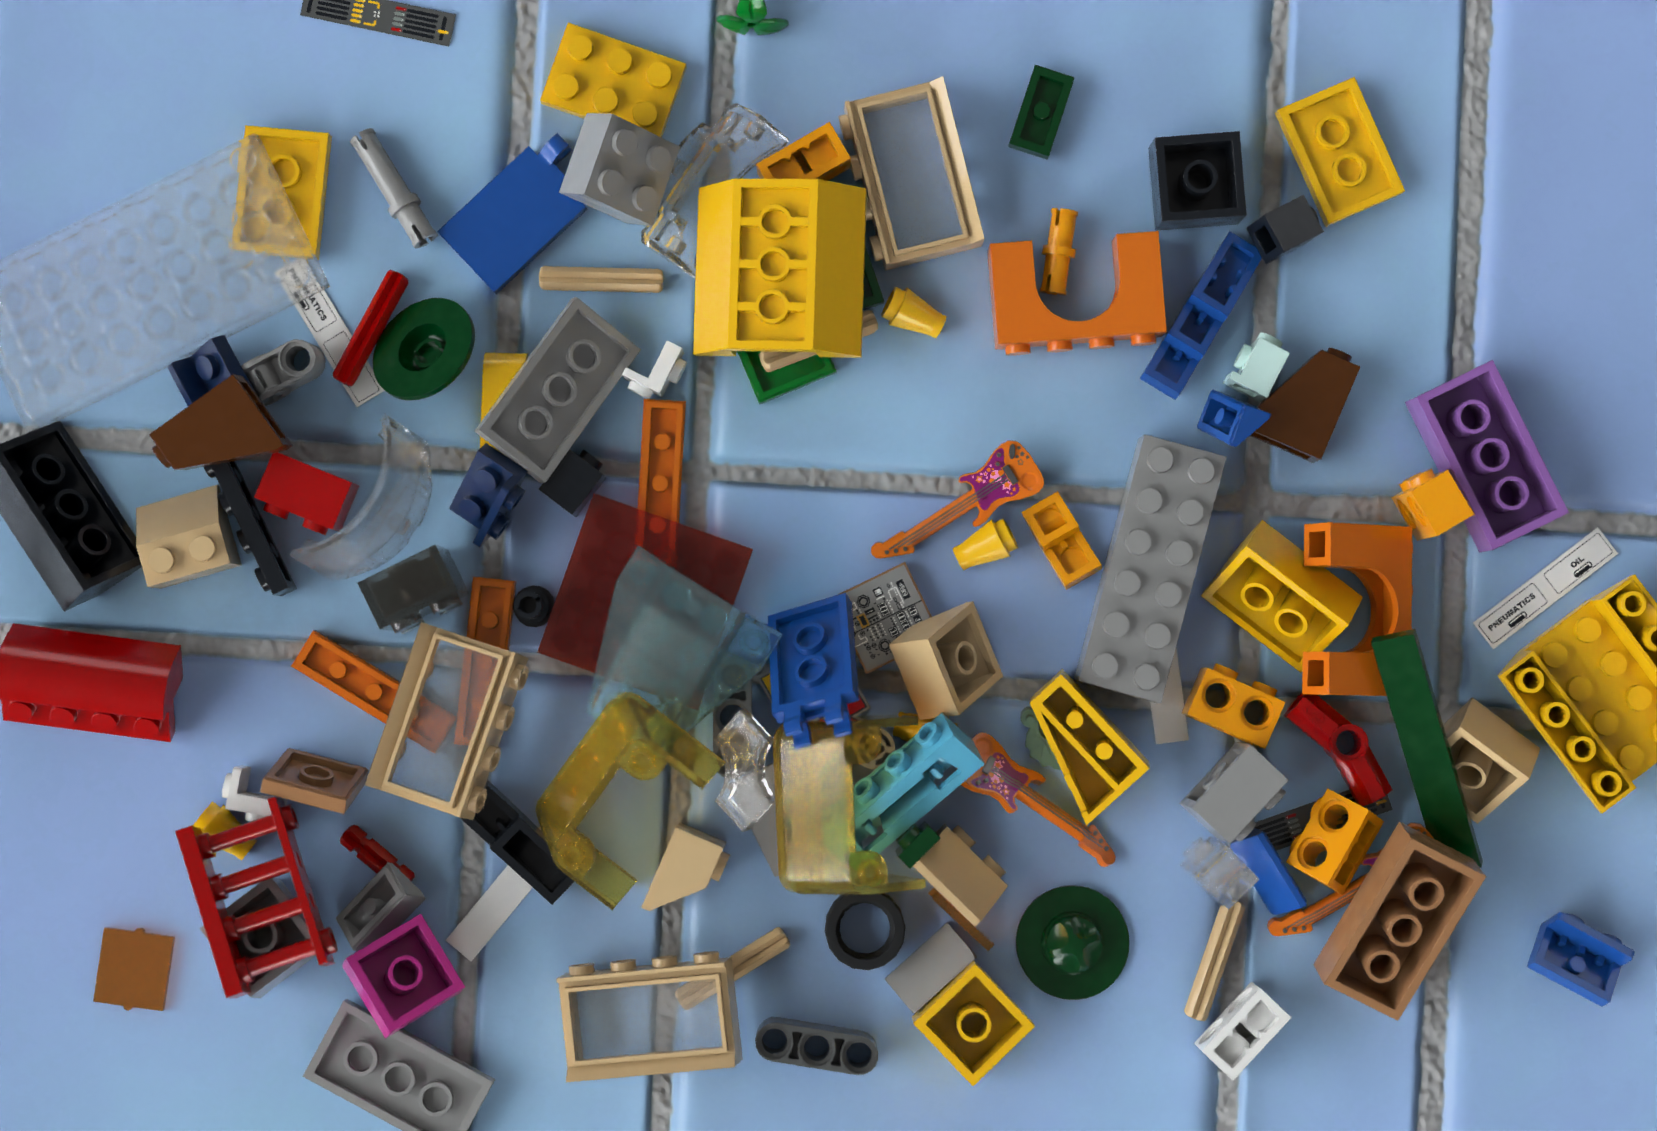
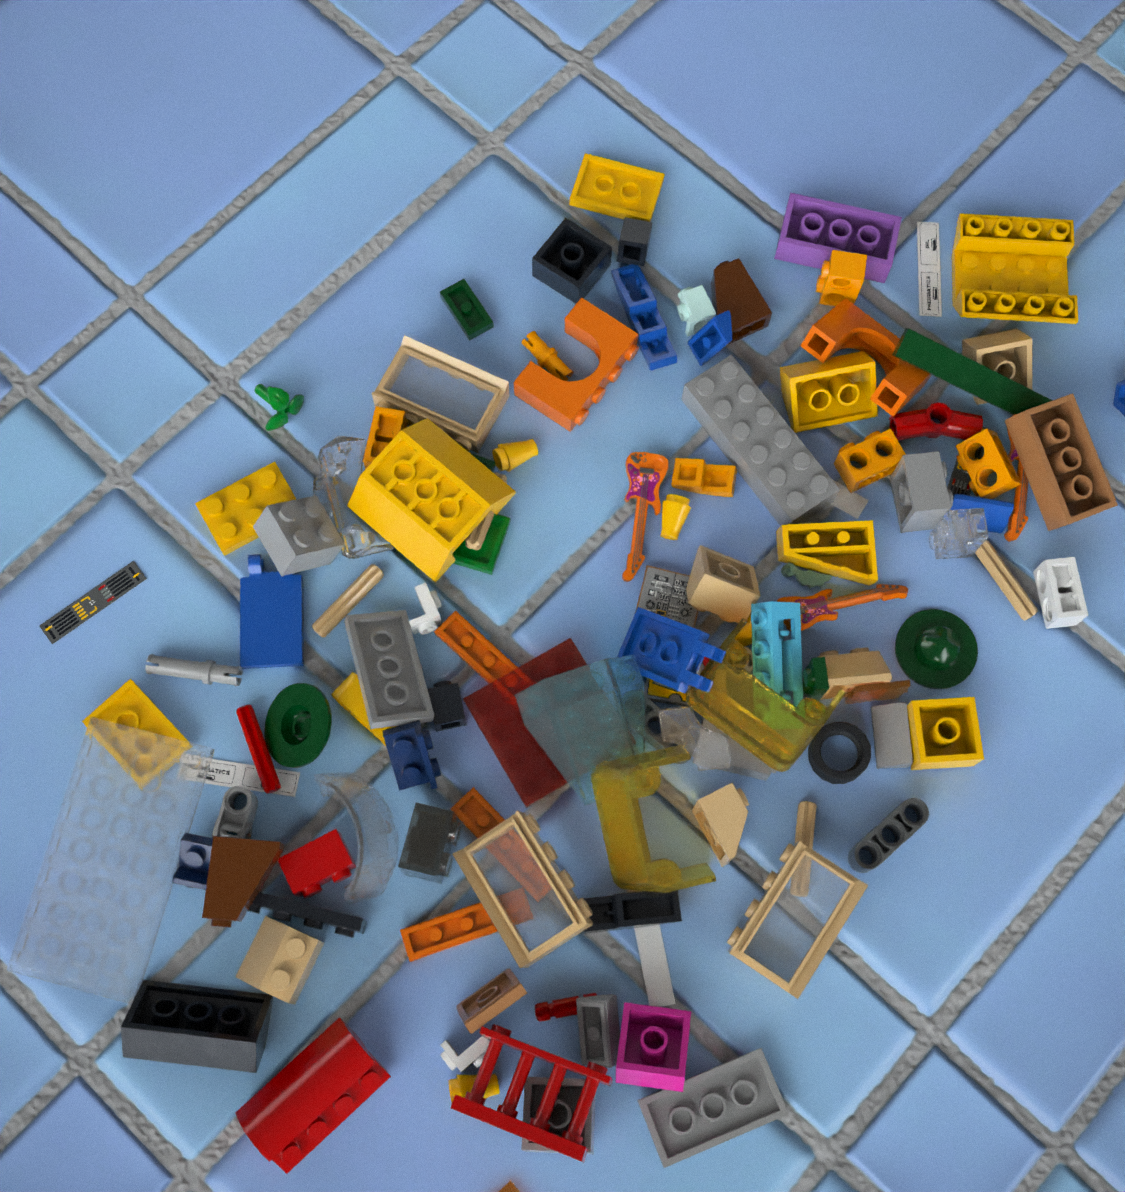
camera: 45 degrees left, 15 degrees down
black pin [513,585,556,627] -> none

